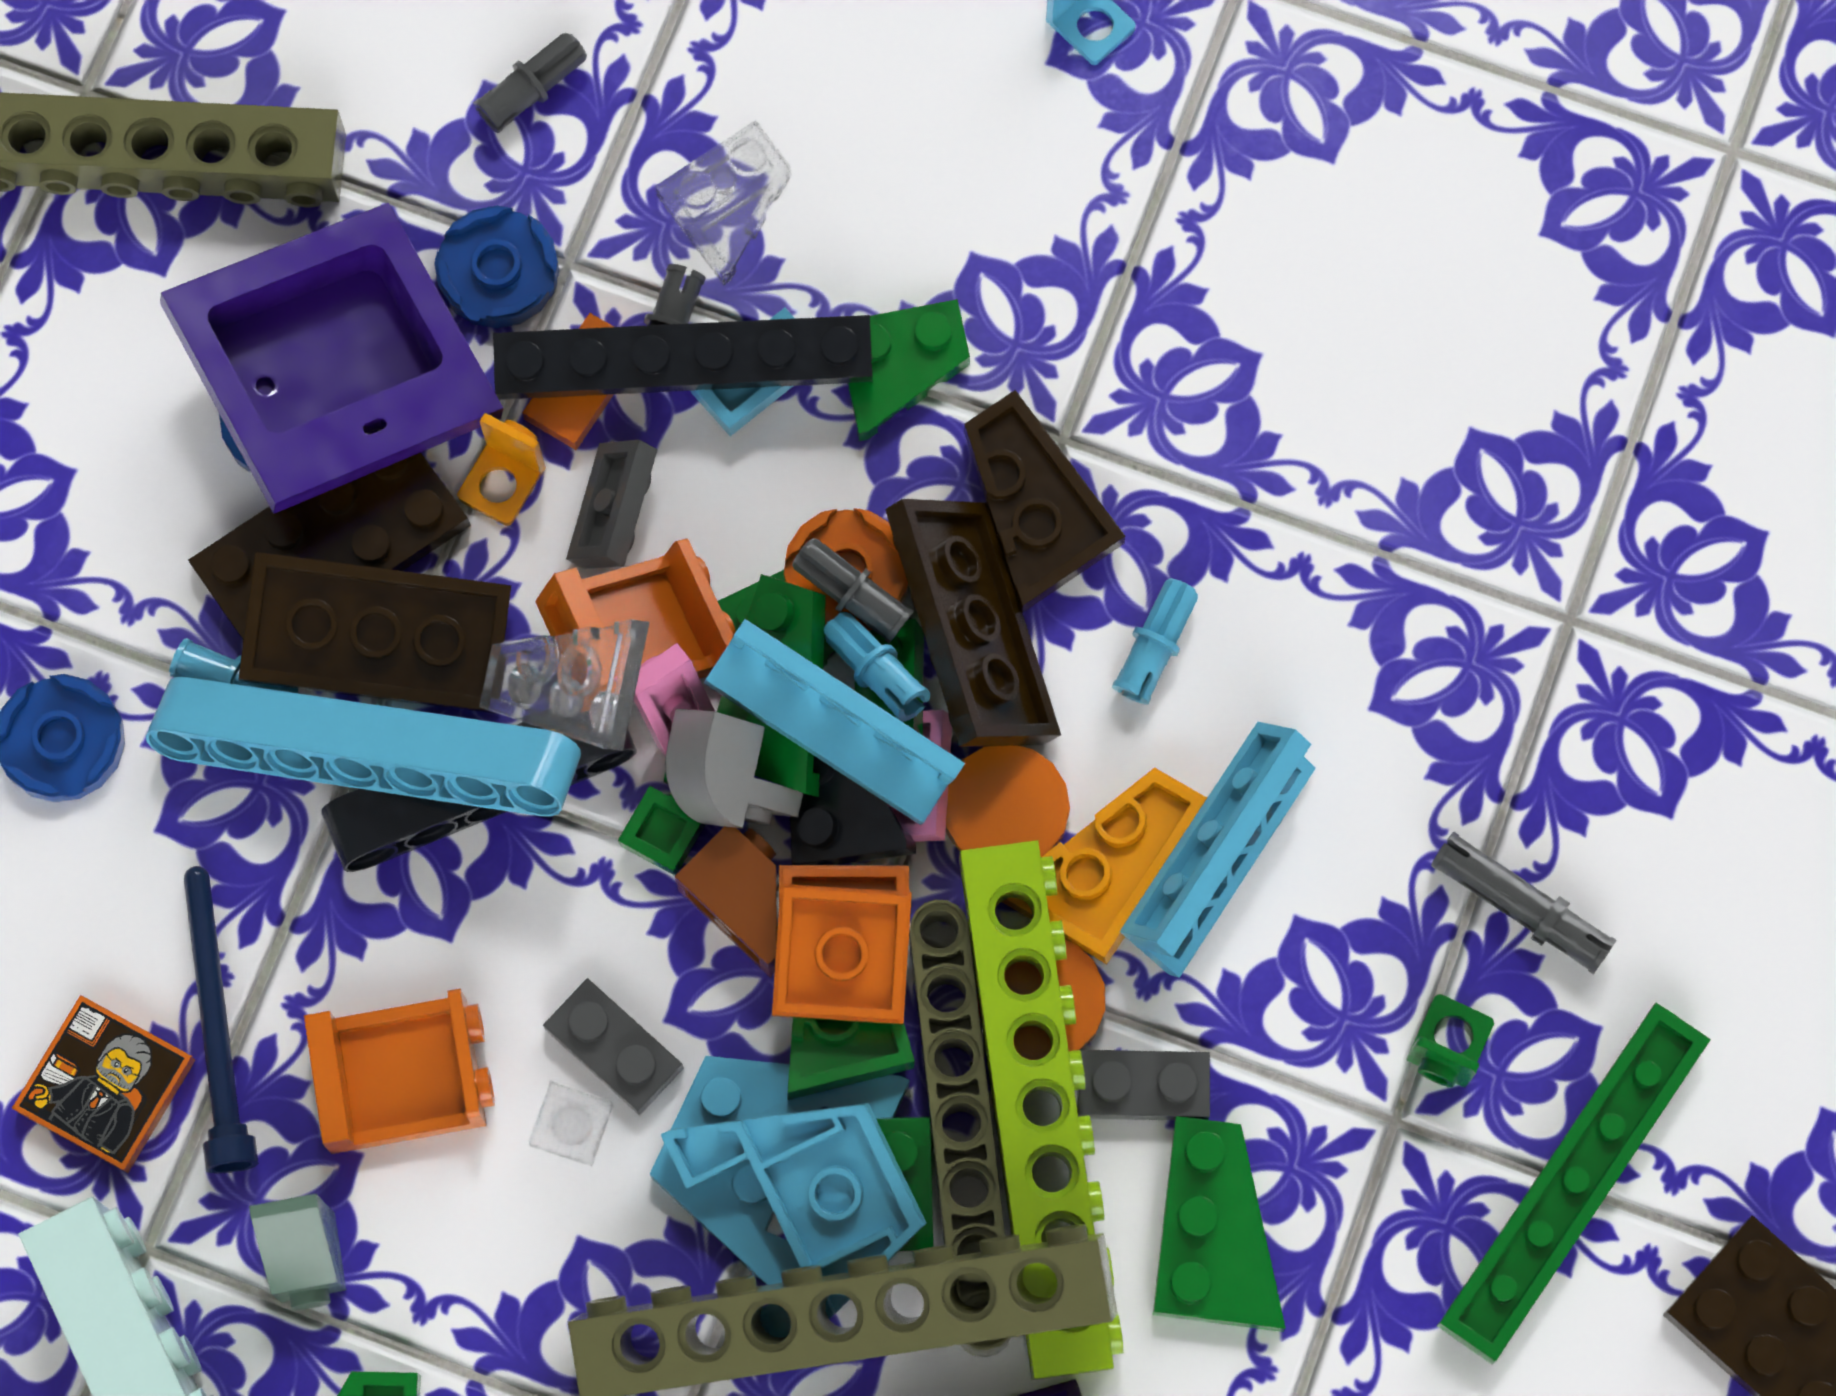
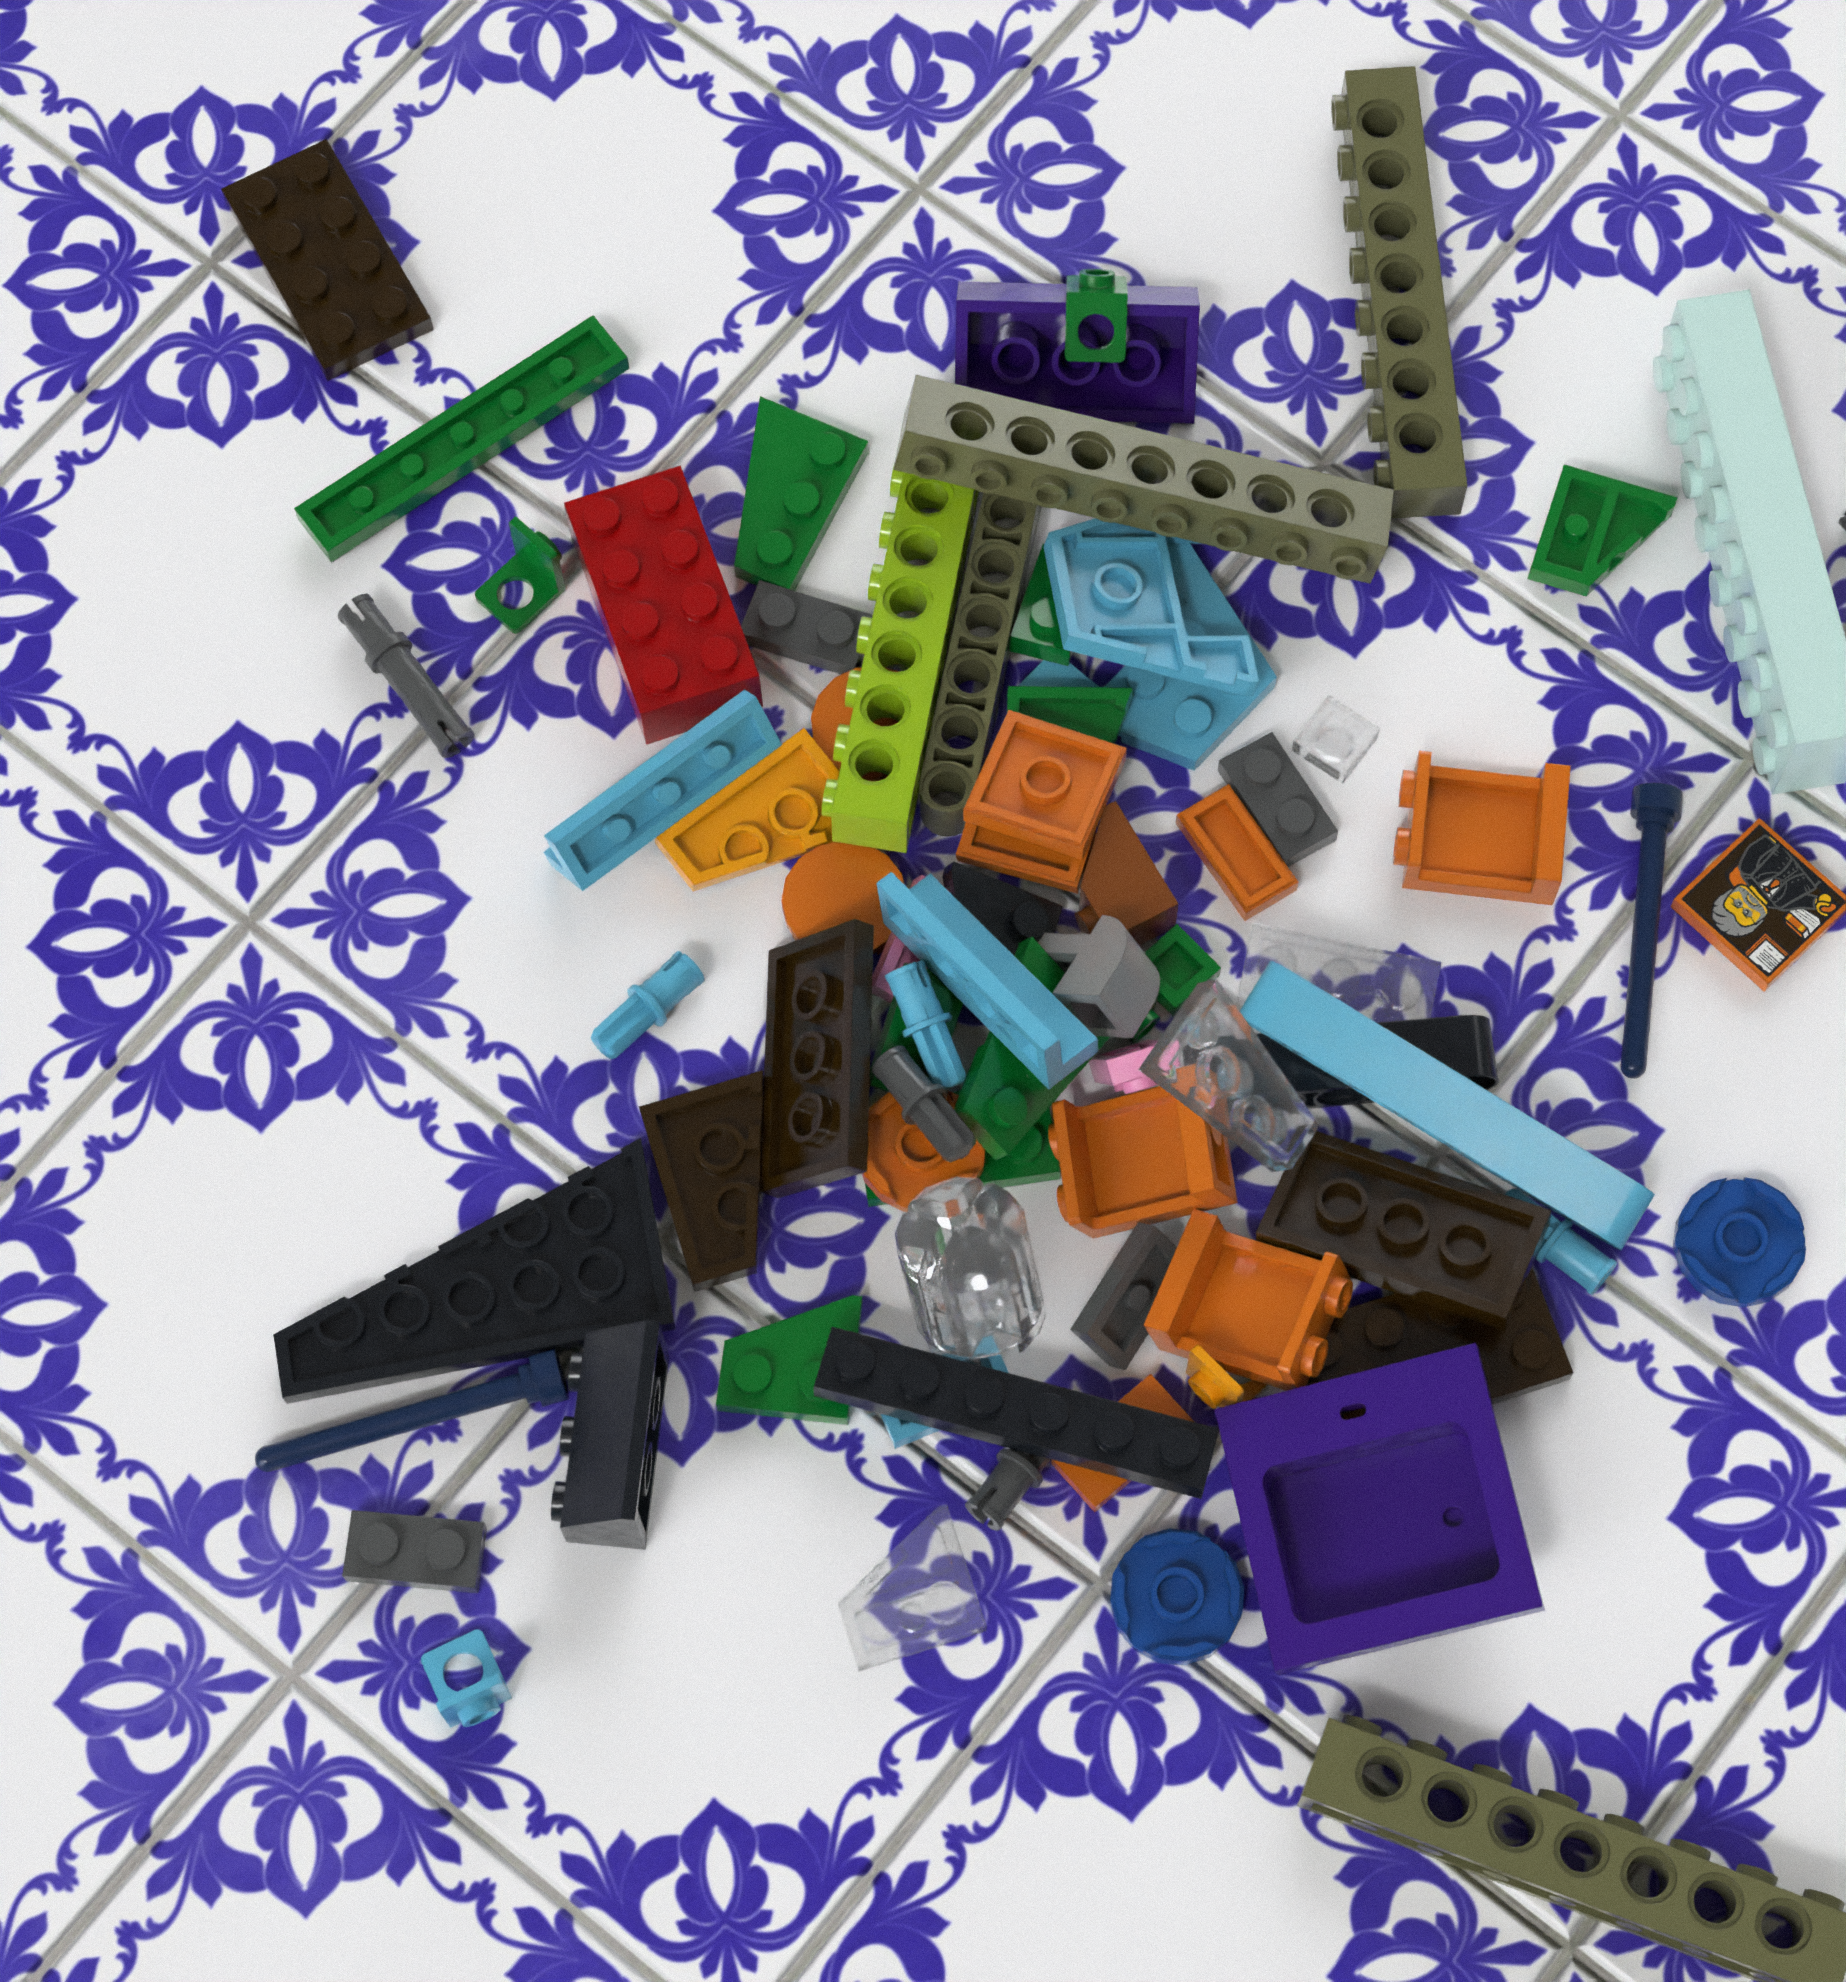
camera: 160 degrees left, 5 degrees down
sand green slope [249,1194,346,1310] -> none
dark grey axle [473,33,587,133] -> none
none -> dark blue piece [255,1349,569,1472]
none -> black wing [273,1138,676,1404]
none -> dark grey plate [342,1510,487,1593]
none -> black slope [551,1320,669,1550]
none -> red brick [564,465,763,745]
none -> clear cylinder [895,1177,1046,1366]
none -> orange panel [1144,1209,1353,1391]
none -> orange tile [1175,784,1299,921]
none -> clear wing [1229,923,1442,1036]

